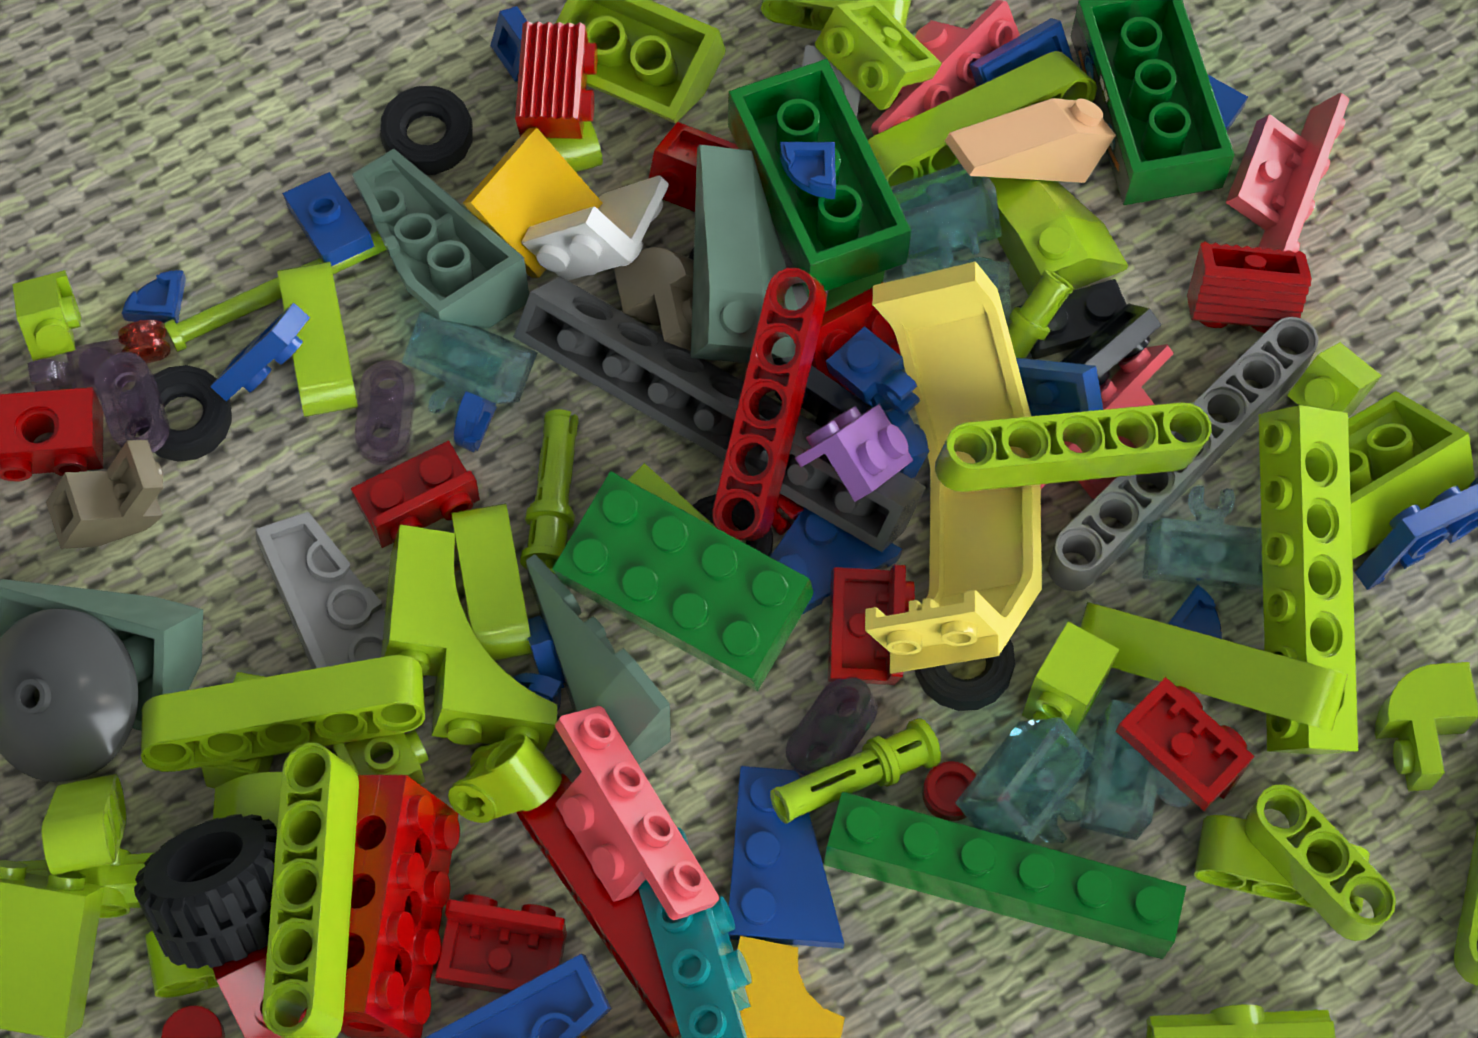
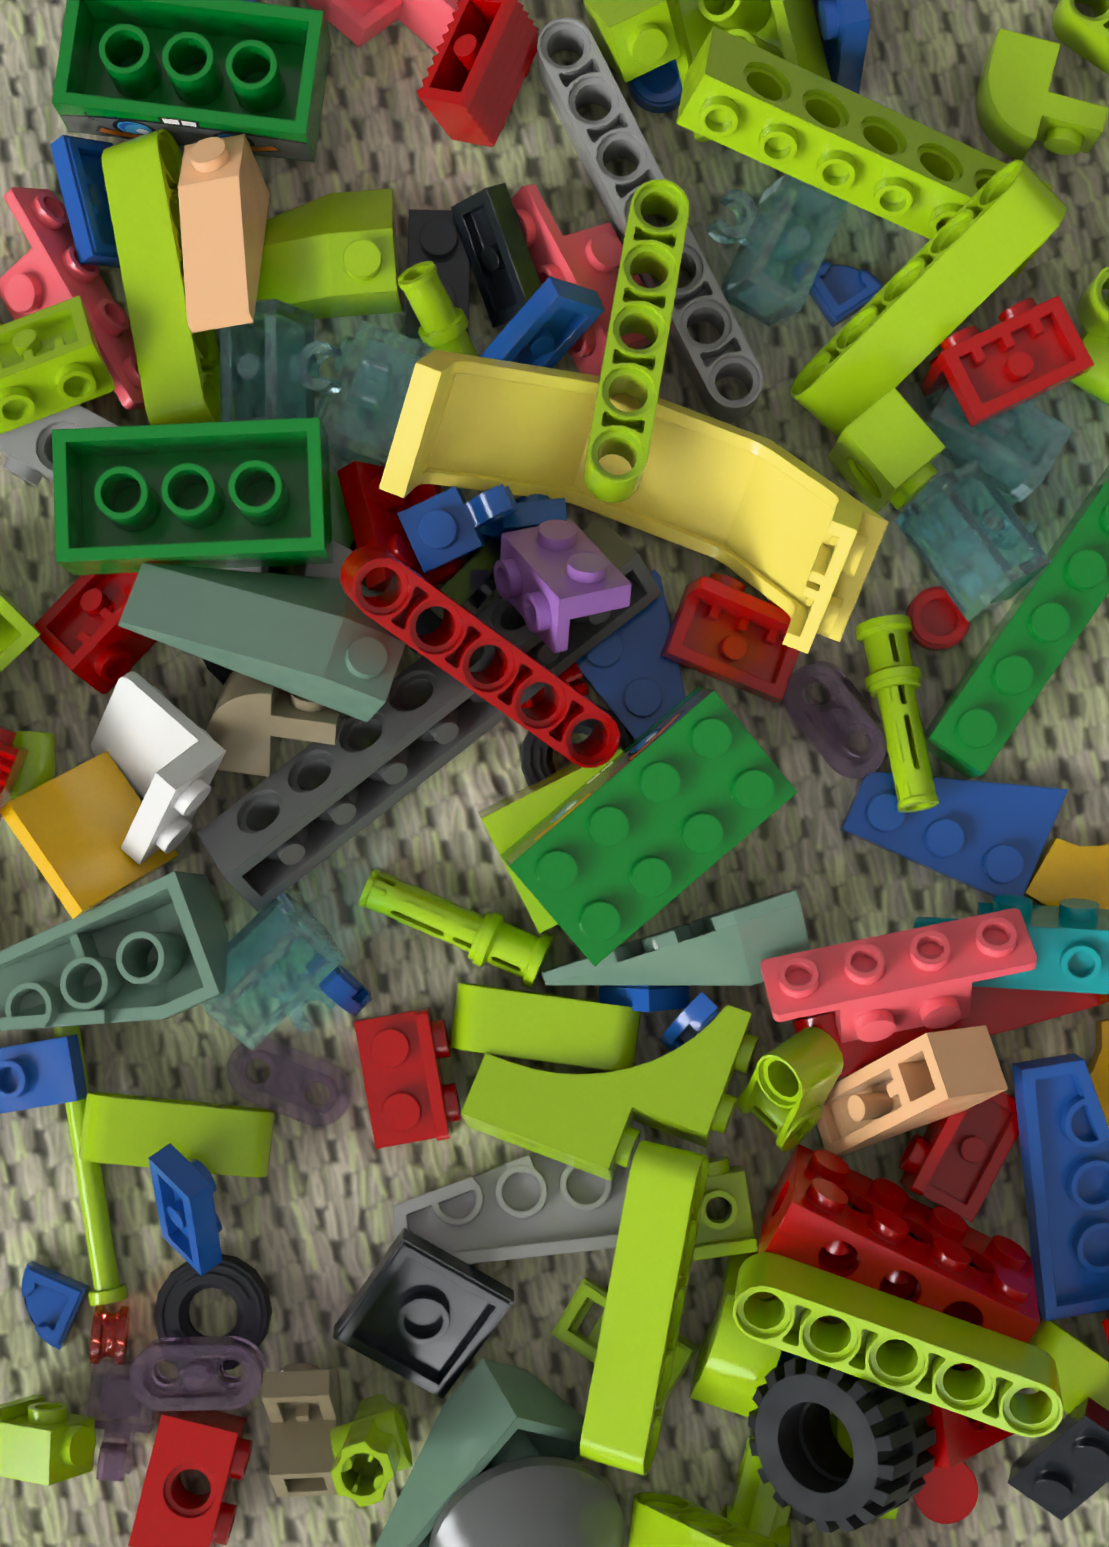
camera: 70 degrees left, 20 degrees up
blue tile [780,142,836,199] -> none
none -> lime piece [330,1394,413,1507]
none -> black tile [333,1228,514,1399]
none -> light nougat slope [817,1025,1008,1157]

